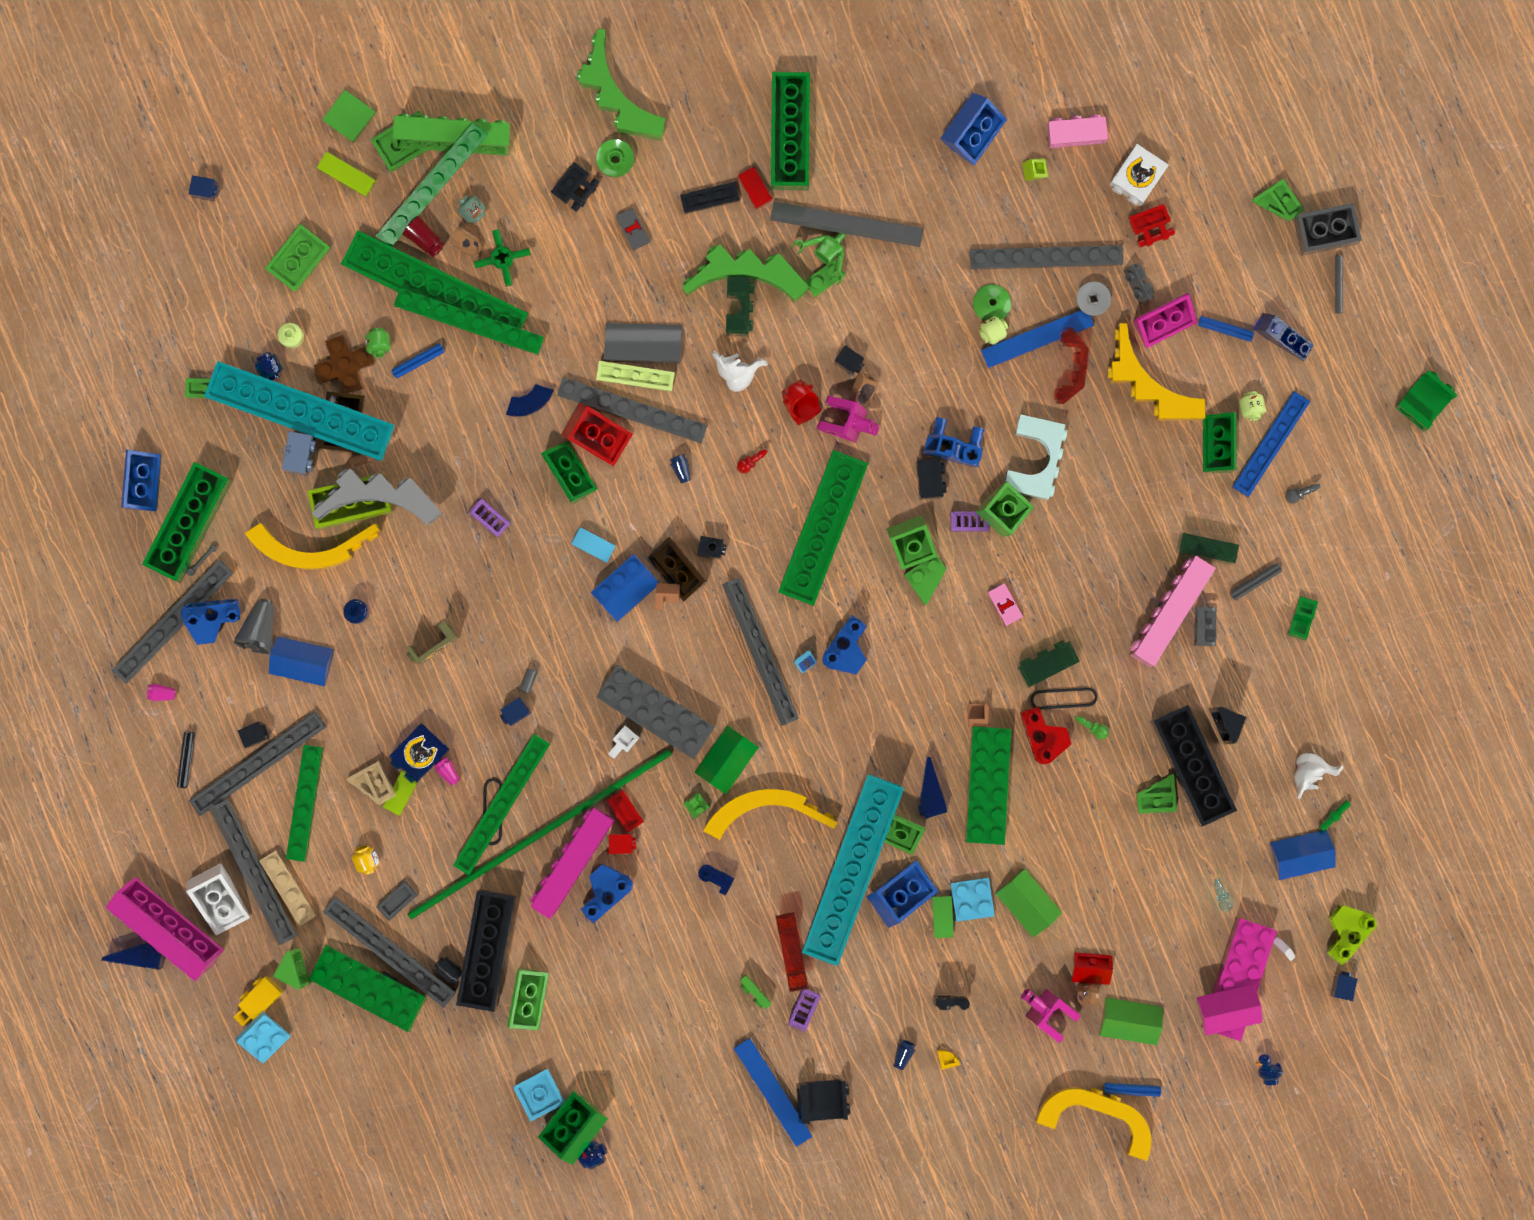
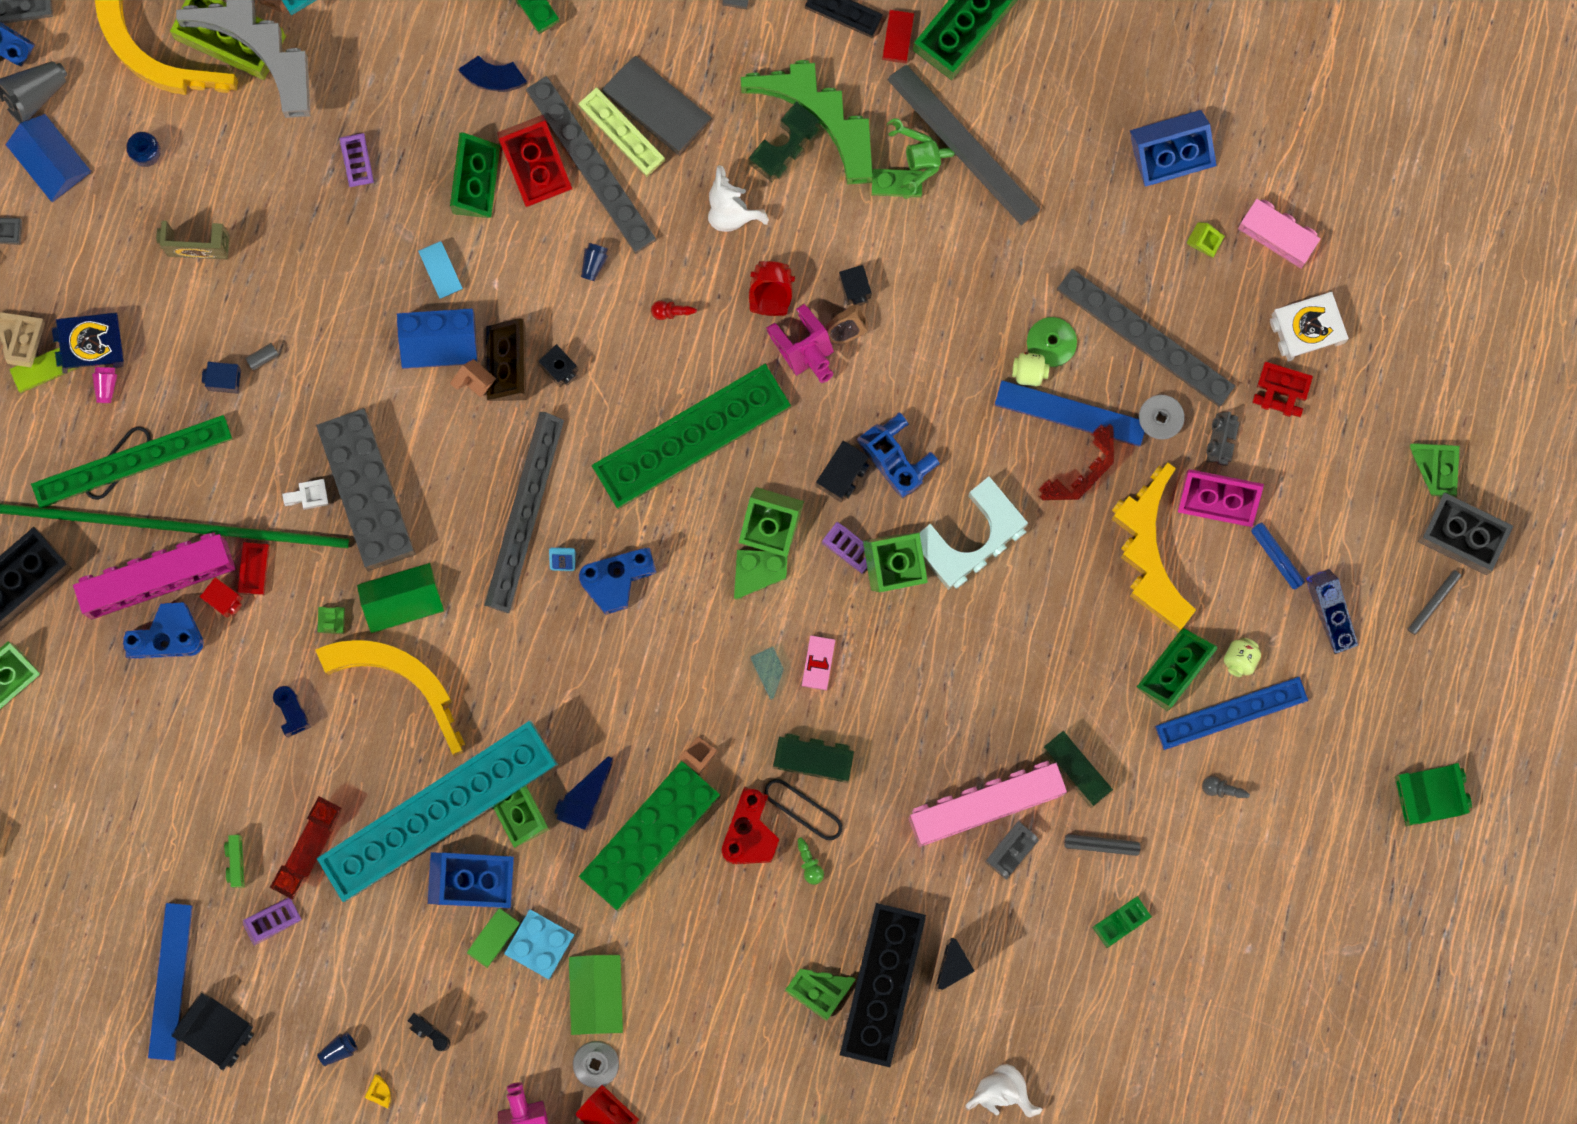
camera: 35 degrees right, 5 degrees down
none -> light grey piece [573,1041,619,1088]
none -> clear light blue tile [750,647,784,700]

